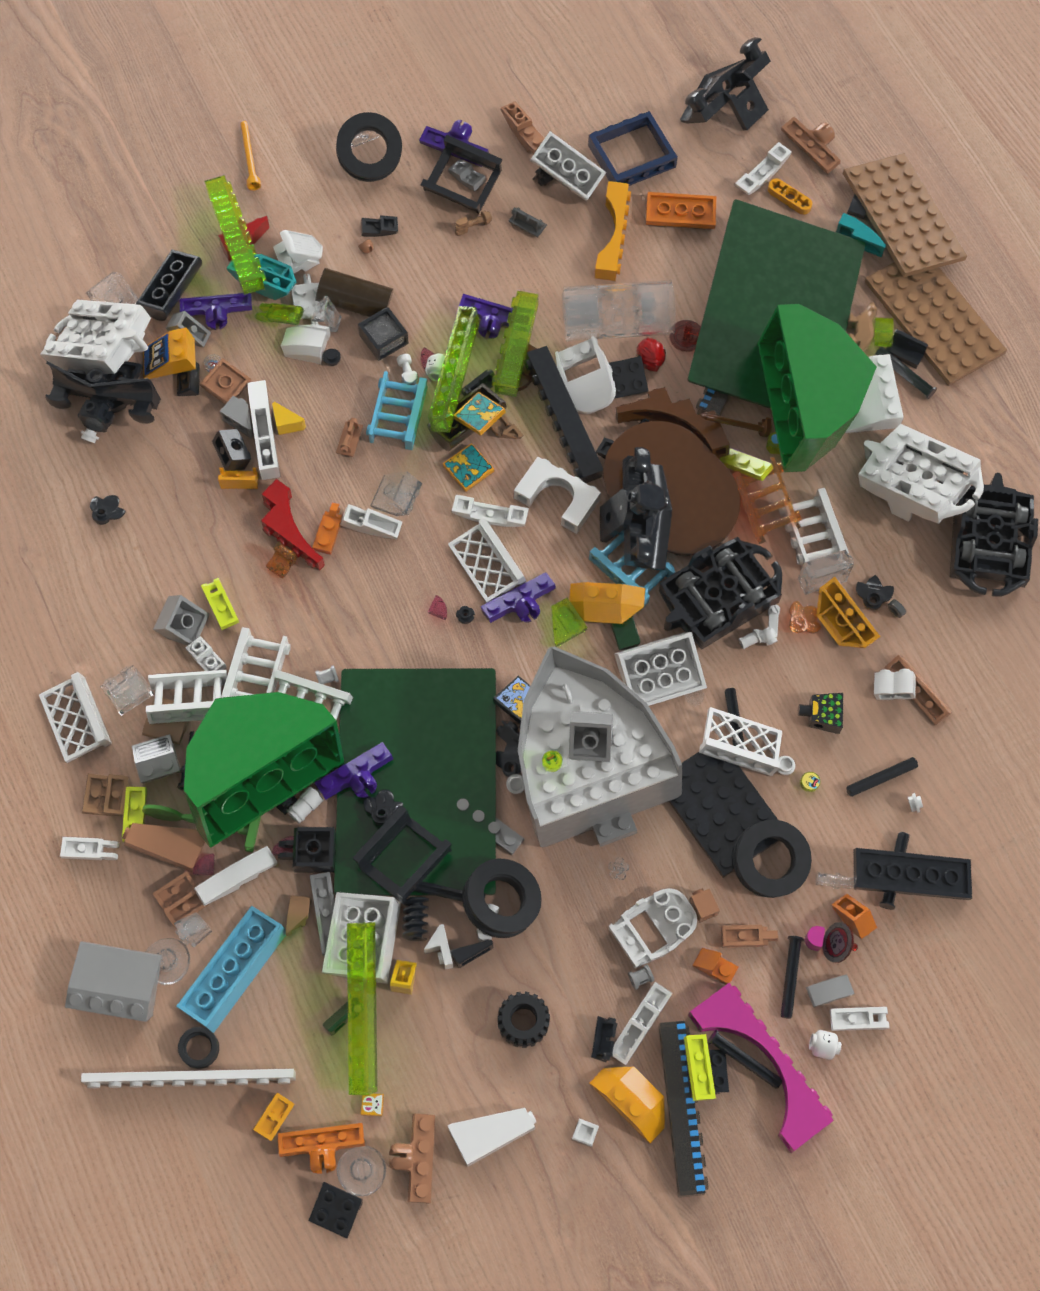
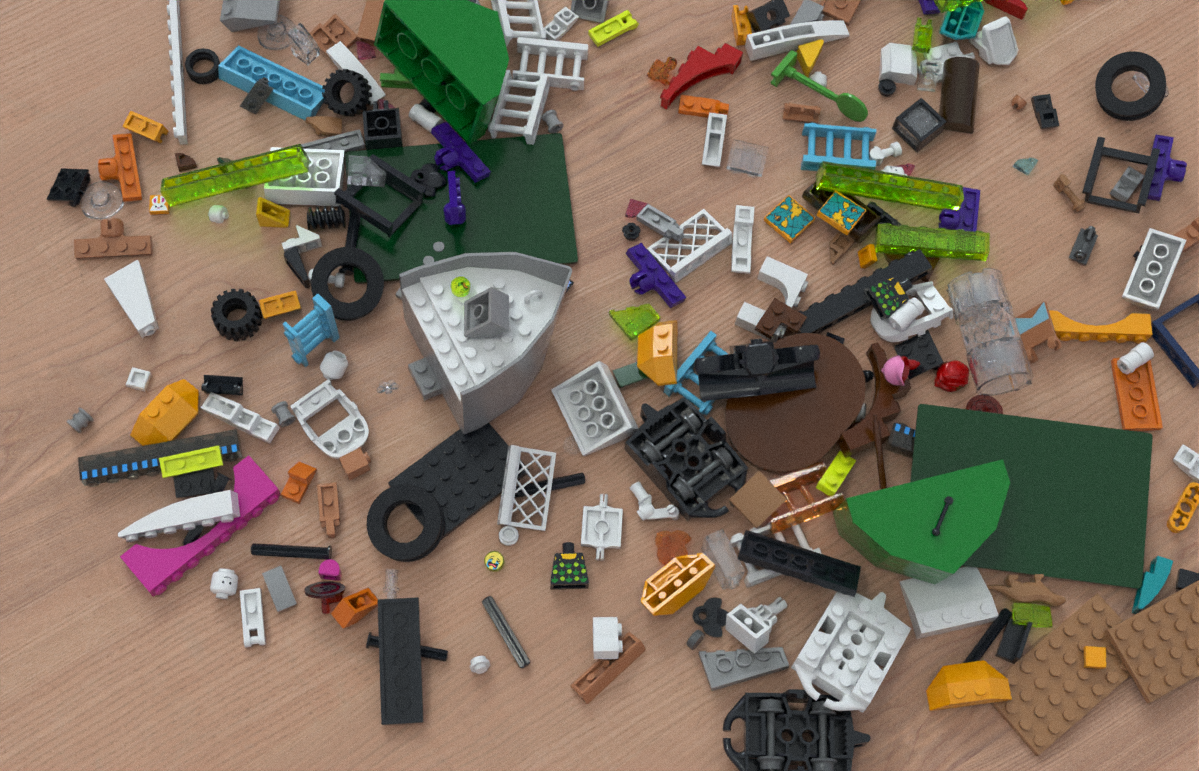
camera: 80 degrees right, 0 degrees up
none -> light grey bush [67,407,94,433]
none -> white slope [118,490,240,542]
none -> reddish brown tile [175,153,197,172]
none -> white piece [208,205,229,224]
none -> dark grey hinge [240,77,274,114]
none -> light orange hinge [259,290,301,319]
none -> medium azure fence [283,294,340,367]
none -> white head [320,351,348,380]
none -> black tyre [322,69,372,117]
none -> clear slope [347,155,386,187]
none -> dark purple plate [443,171,466,225]
none -> white plate [581,494,623,561]
none -> light grey hinge [636,204,684,242]
none -> light grey wing [699,647,789,691]
none -> white brick [725,597,787,654]
none -> medium nougat slope [729,471,787,529]
none -> black plate [737,530,861,597]
none -> reddish brown plate [755,298,807,339]
none -> bright green piece [771,50,868,122]
none -> white piece [809,72,827,87]
none -> light orange tile [857,244,877,269]
none -> black torso [863,276,913,320]
none -> bright pink hair [881,355,920,386]
none -> white piece [889,297,925,332]
none -> light orange wedge [926,660,1012,711]
none -> black hinge [932,496,953,536]
none -> clear light blue tile [1013,157,1038,176]
none -> nougat flag [1015,302,1062,363]
none -> light orange tile [1083,646,1106,669]
none -> white piece [1117,342,1154,375]

